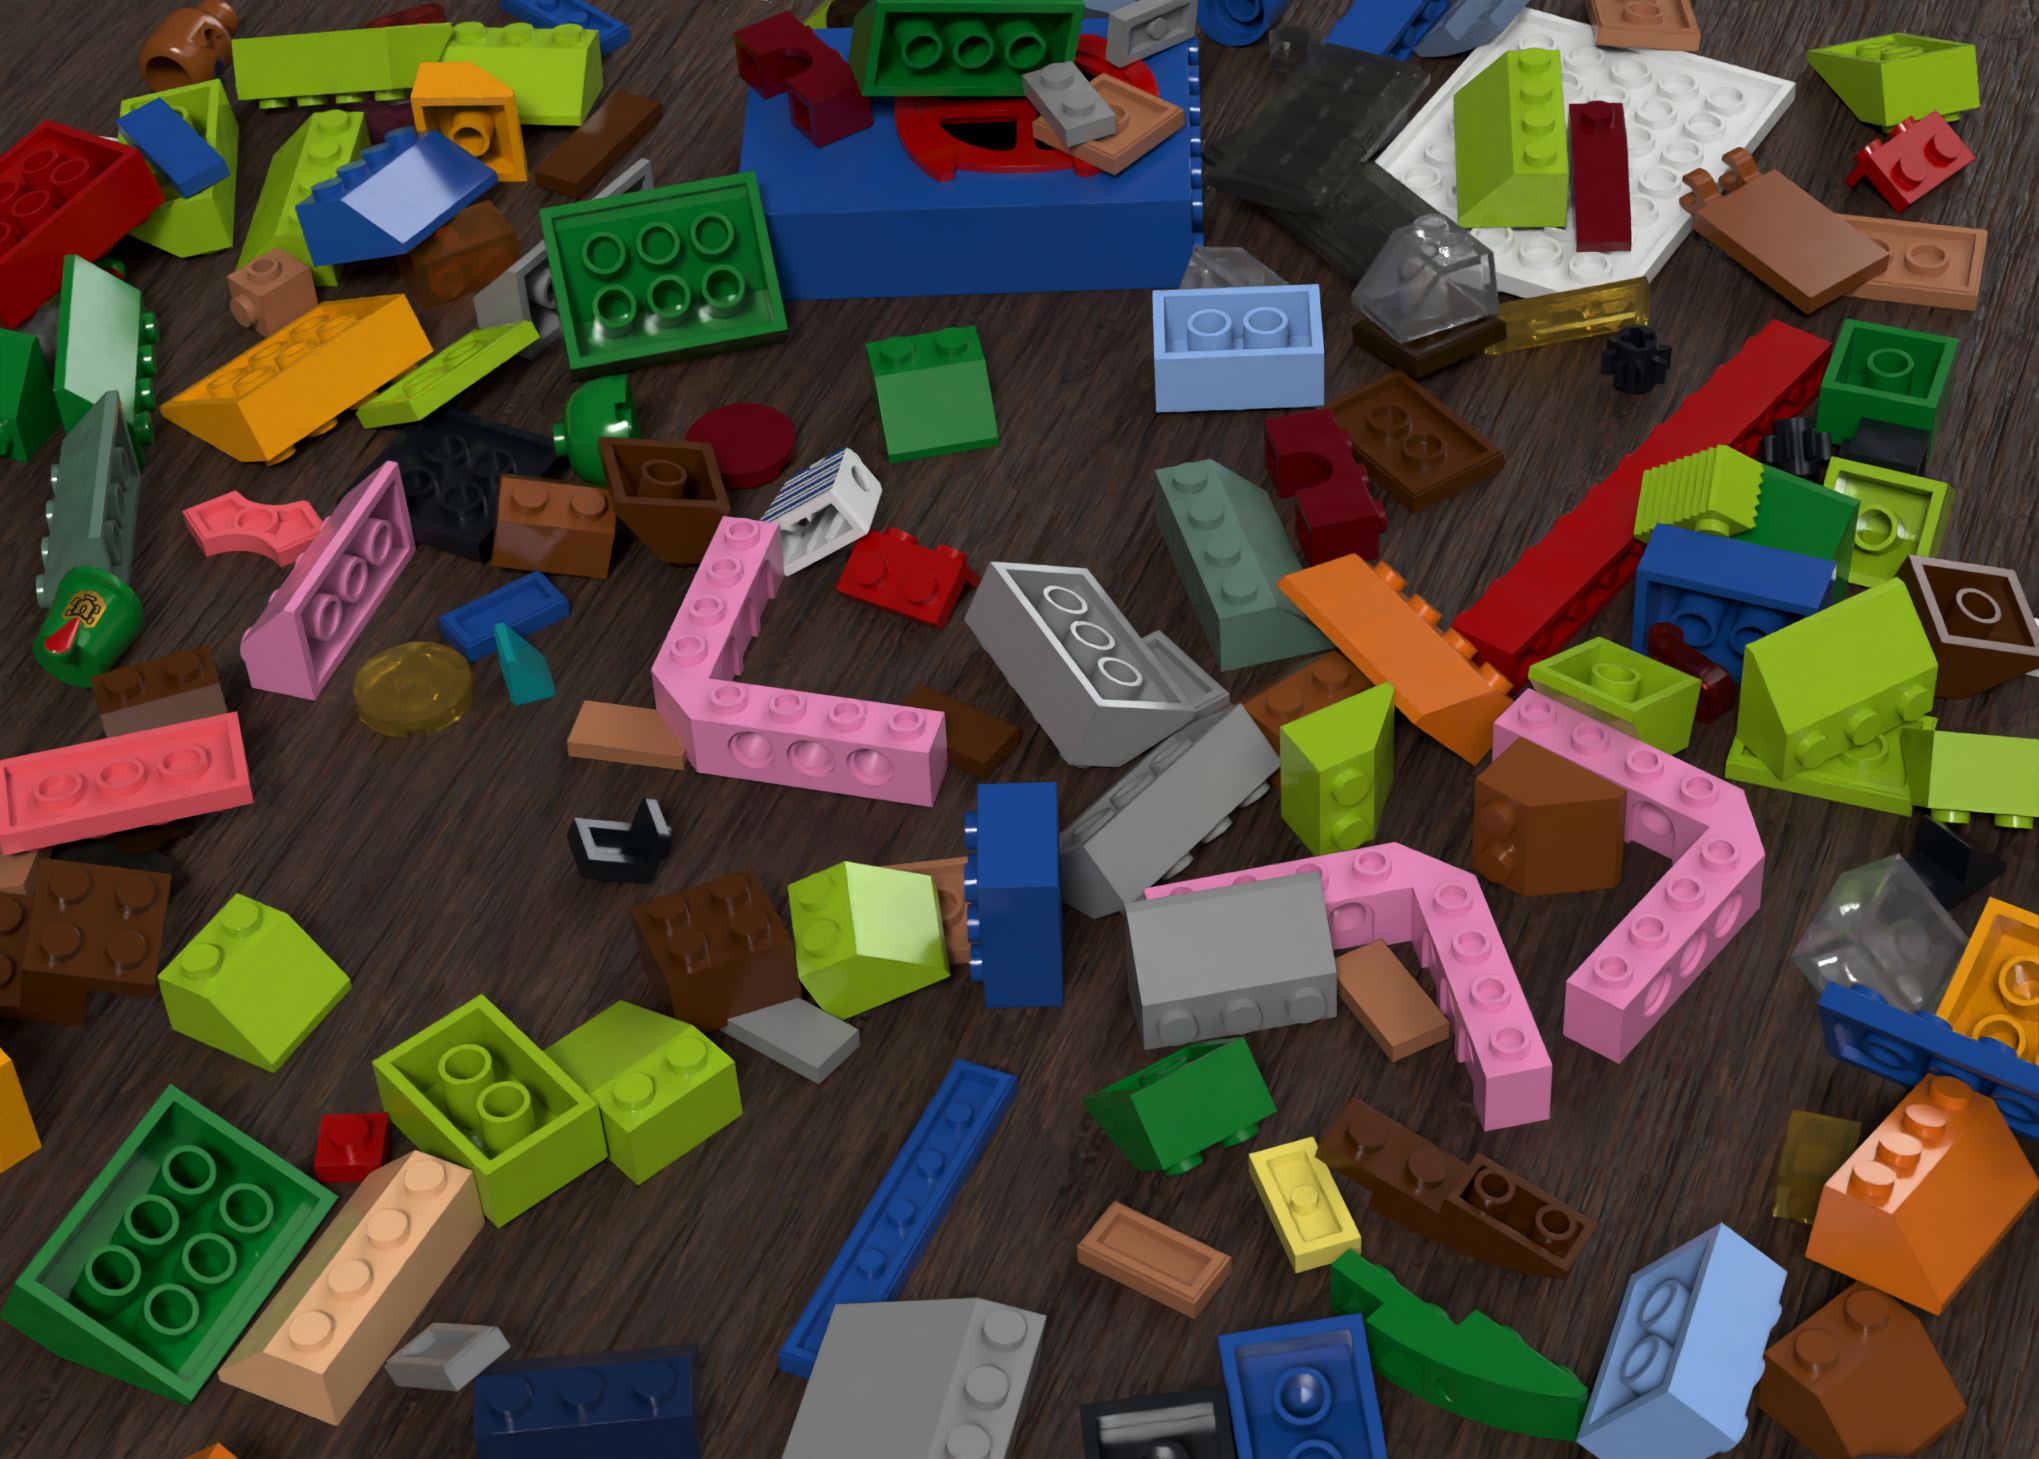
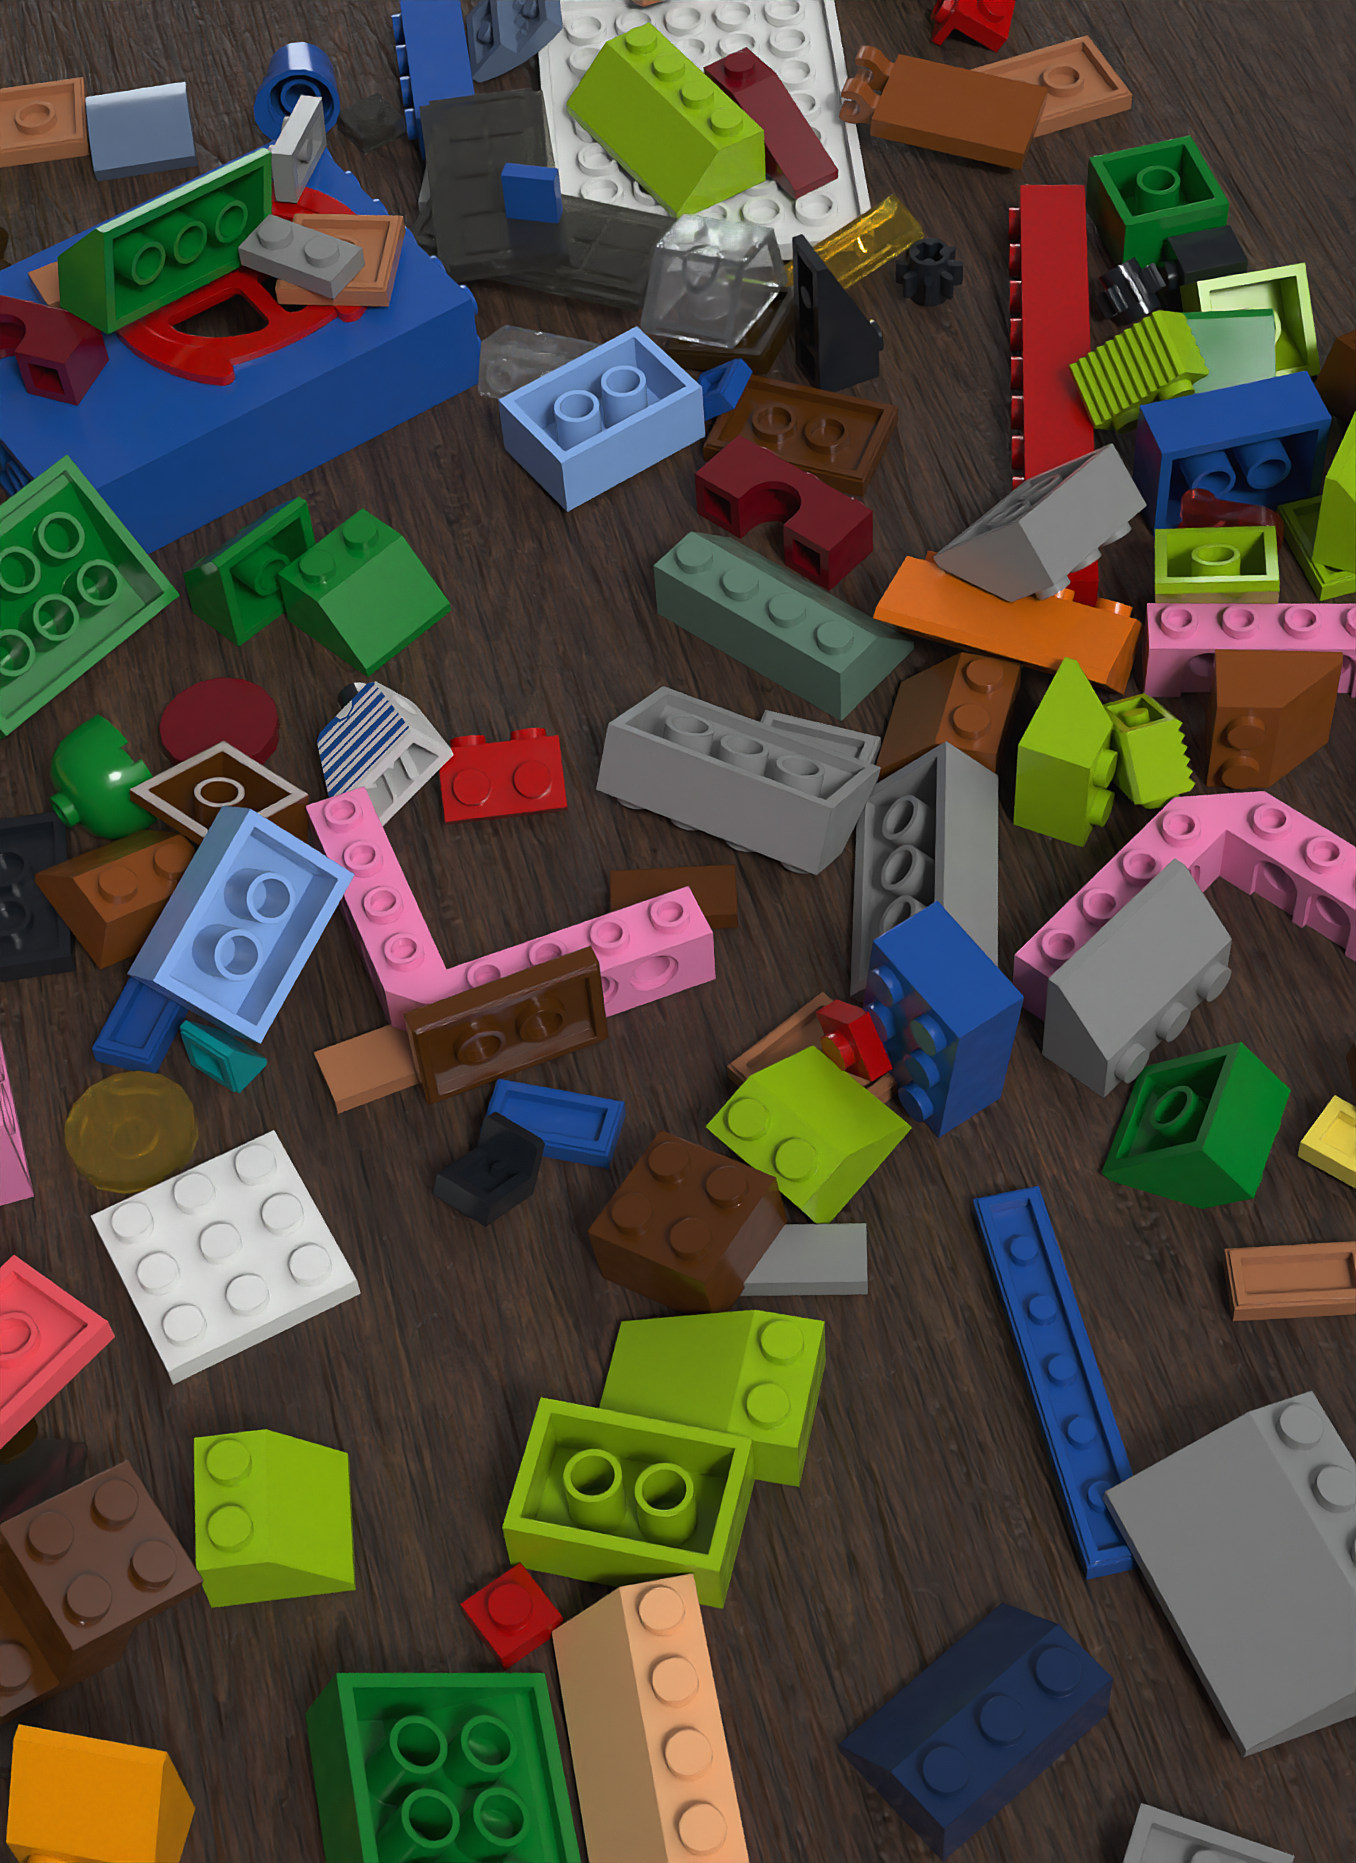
camera: 35 degrees left, 10 degrees up
light grey tile [384,1323,511,1392] -> none
nougat tile [1335,939,1450,1063] -> none
none -> white plate [91,1130,361,1384]
none -> light blue brick [127,805,355,1044]
none -> green slope [183,496,316,647]
none -> reddish brown tile [404,945,609,1105]
none -> blue tile [480,1079,626,1169]
none -> blue tile [501,163,563,224]
none -> blue tile [697,358,753,421]
none -> black slope [792,234,884,392]
none -> red plate [815,999,893,1082]
none -> light grey slope [933,443,1147,602]
none -> lime brick [1103,693,1195,809]

